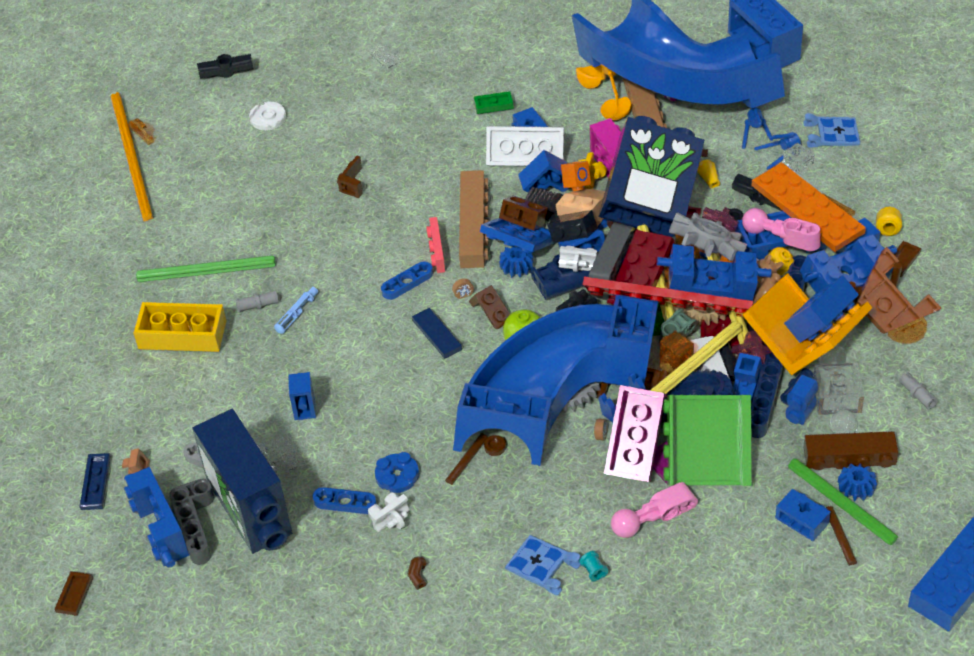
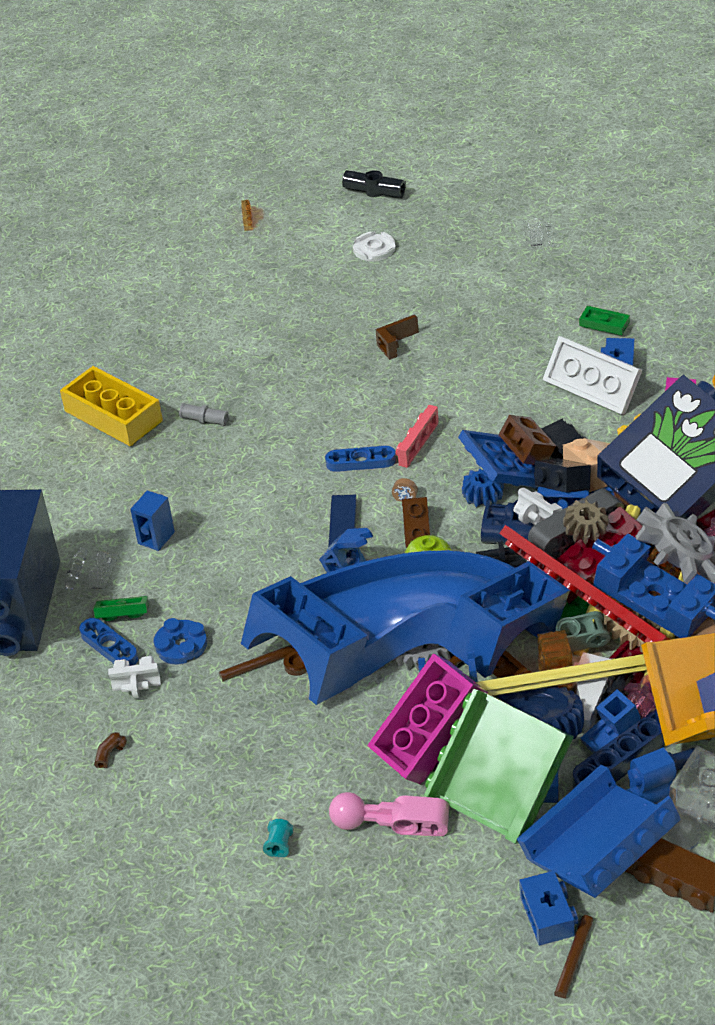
camera: 35 degrees right, 5 degrees down
light orange axle [110,92,153,222] -> none
bright green axle [136,255,275,282] -> none
light blue piece [274,287,318,334] -> none
medium nougat brick [459,170,488,268] -> none
medium blue flag [505,535,581,596] -> none
blue brick [518,150,568,193] -> none
orange brick [561,161,591,191] -> none
bright green axle [788,458,898,545] -> none
blue gear [838,463,877,502] -> none
none -> green plate [93,596,149,621]
none -> blue piece [319,528,373,573]
none -> blue panel [517,765,681,898]
none -> dark tan gear [563,498,609,545]

